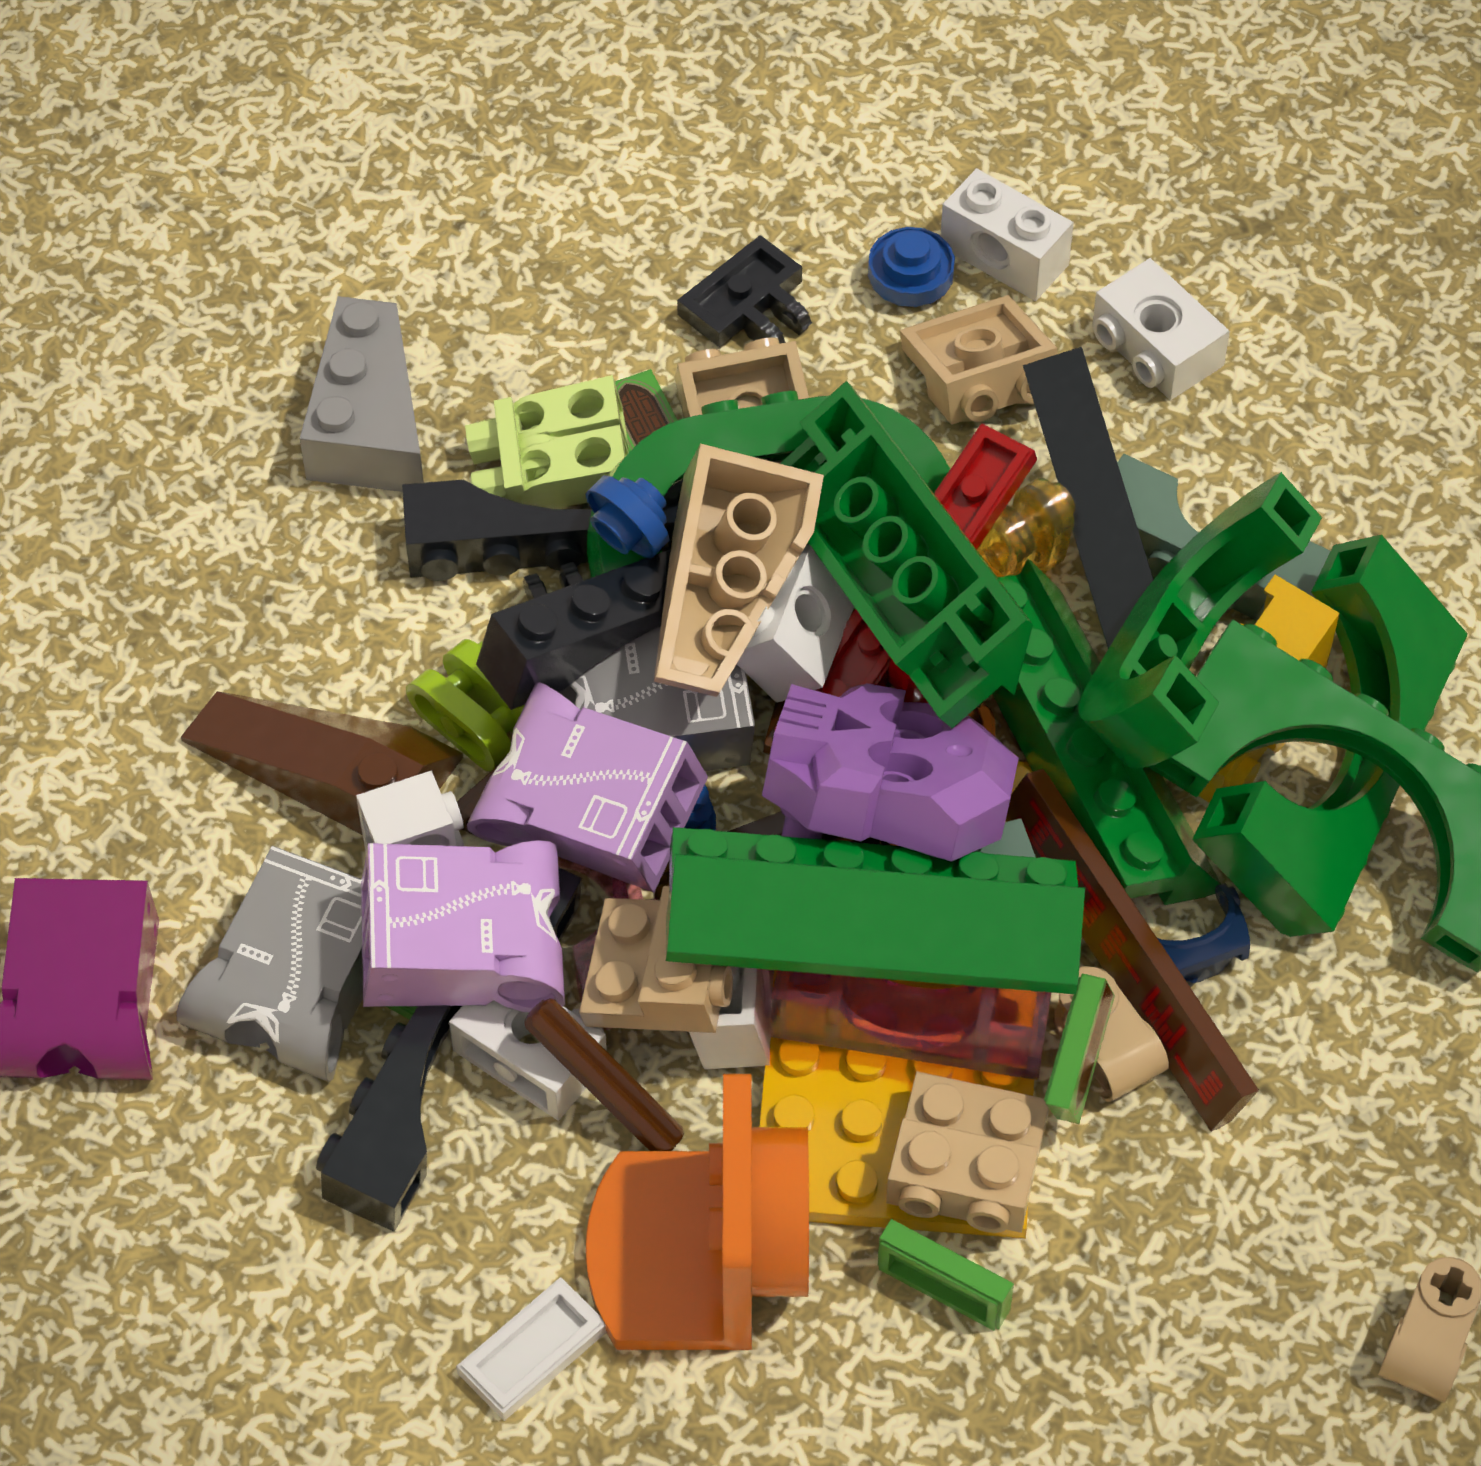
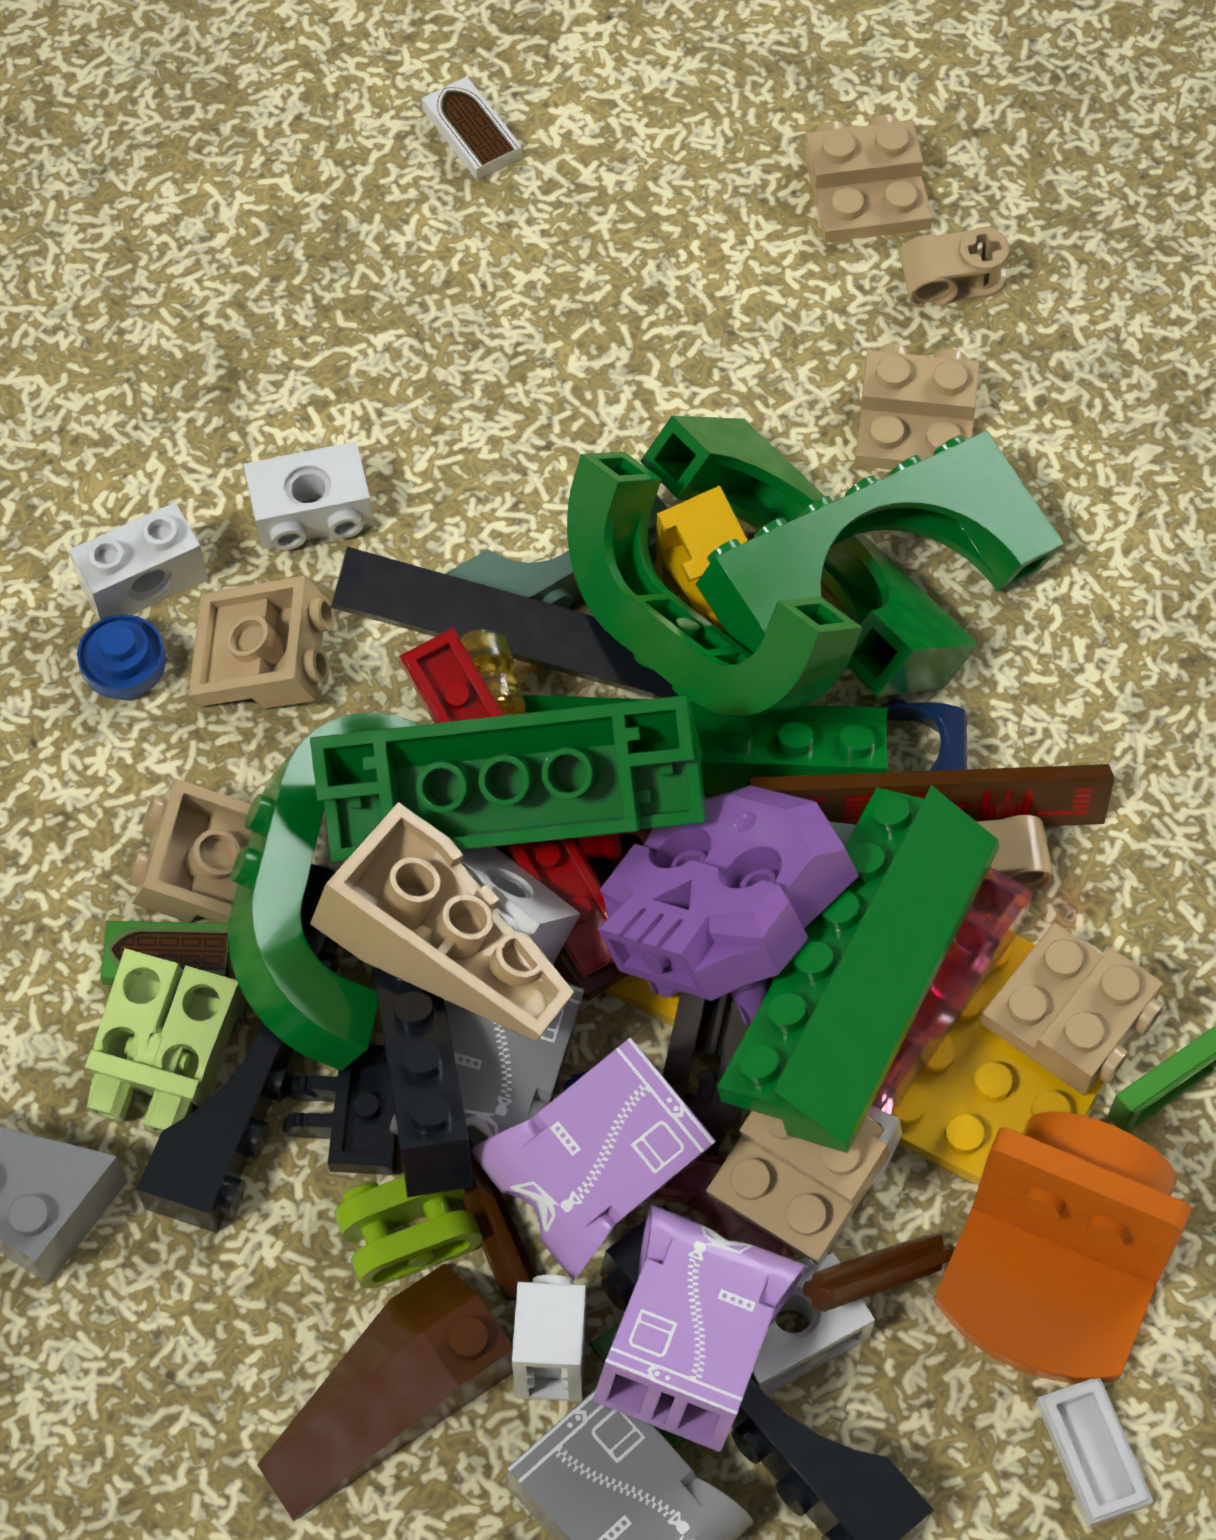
camera: 65 degrees left, 5 degrees up
blue plate [585,475,670,559] -> none
black hinge [677,235,812,347] -> none
bright green tile [1044,973,1115,1124] -> none

